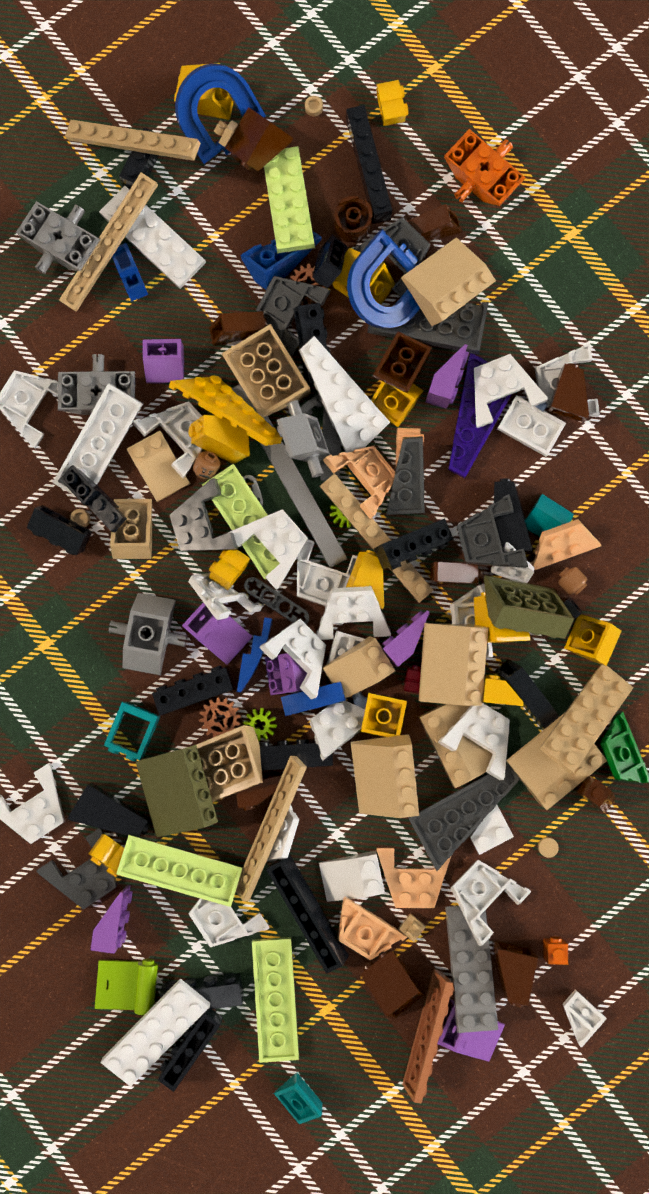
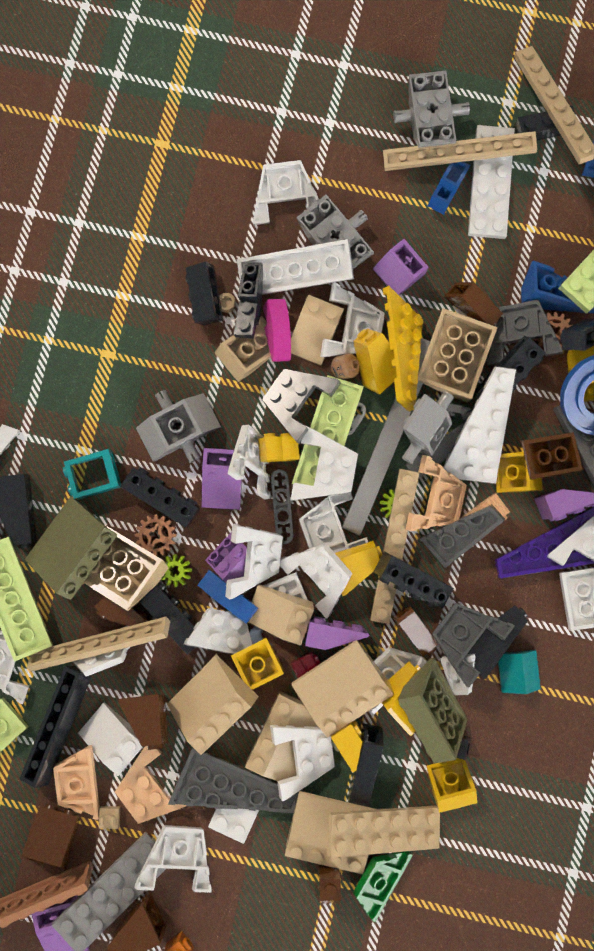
camera: 50 degrees right, 0 degrees up
blue slope [237,617,273,692] -> none
light nougat wing [530,519,601,570] -> none
tan tile [538,837,558,858] -> none
medium nougat head [558,567,587,595] -> none
none -> reddish brown slope [118,694,169,750]
none -> dark pink slope [263,299,291,362]

